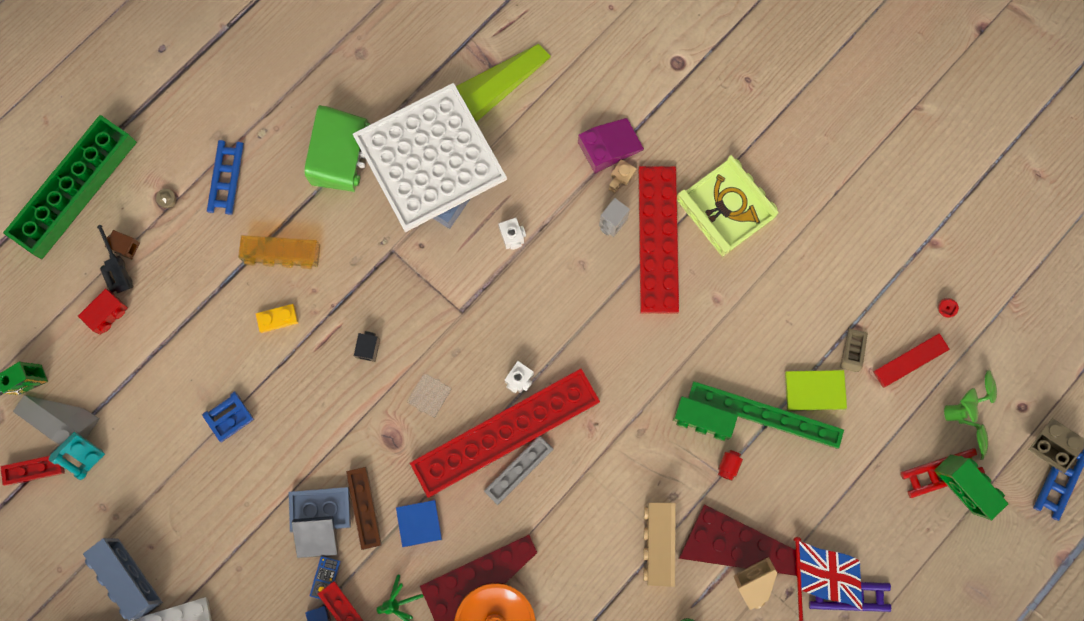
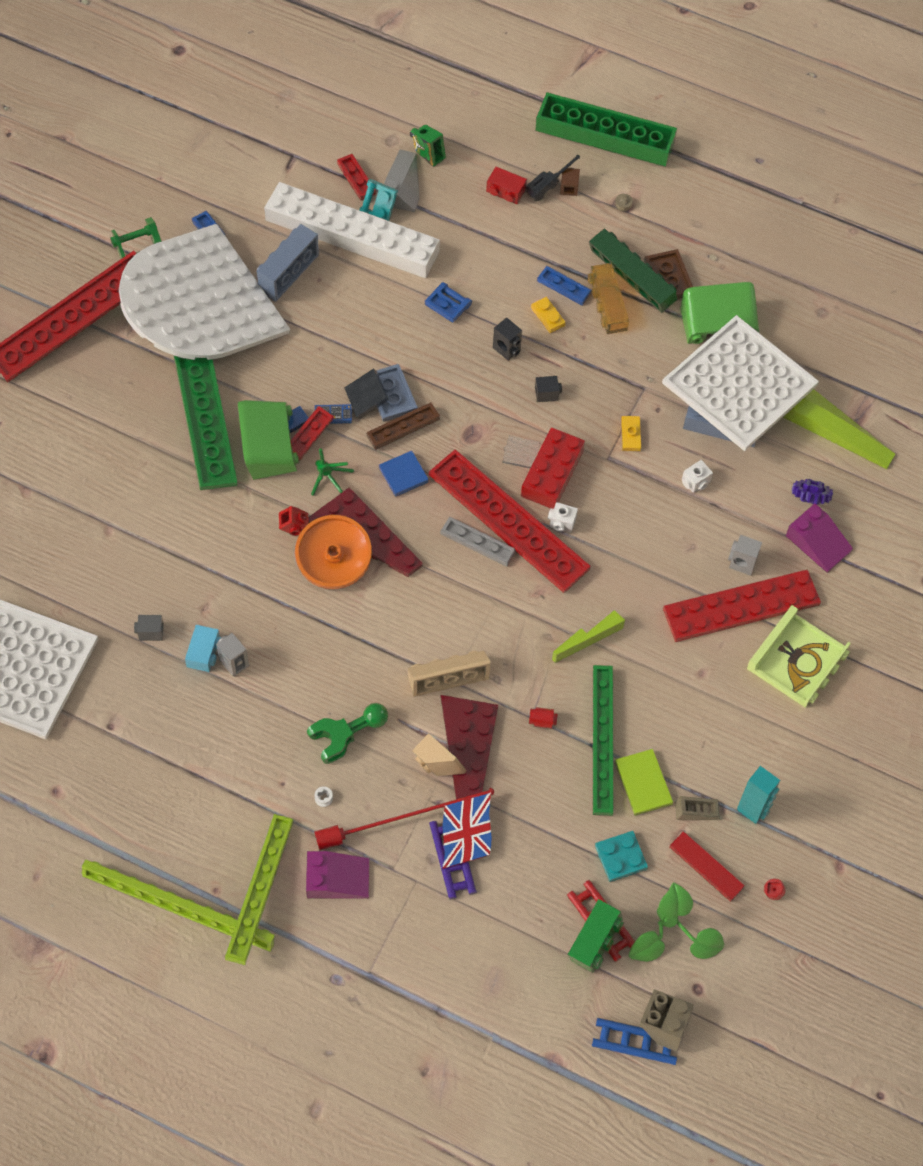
camera: 70 degrees right, 15 degrees down
blue bar [207,140,244,215] -> none
tan plate [608,159,637,193] -> none
green brick [673,397,738,441] -> none
none -> white brick [264,182,440,279]
none -> black brick [493,317,522,361]
none -> red brick [521,427,585,509]
none -> blue tile [537,266,592,306]
none -> lime slope [552,610,625,663]
none -> dark green brick [589,228,678,313]
none -> teal plate [595,831,648,882]
none -> yellow plate [621,416,641,451]
none -> reddish brown plate [644,249,693,299]
none -> teal brick [737,765,781,824]
none -> dark purple gear [792,479,833,505]

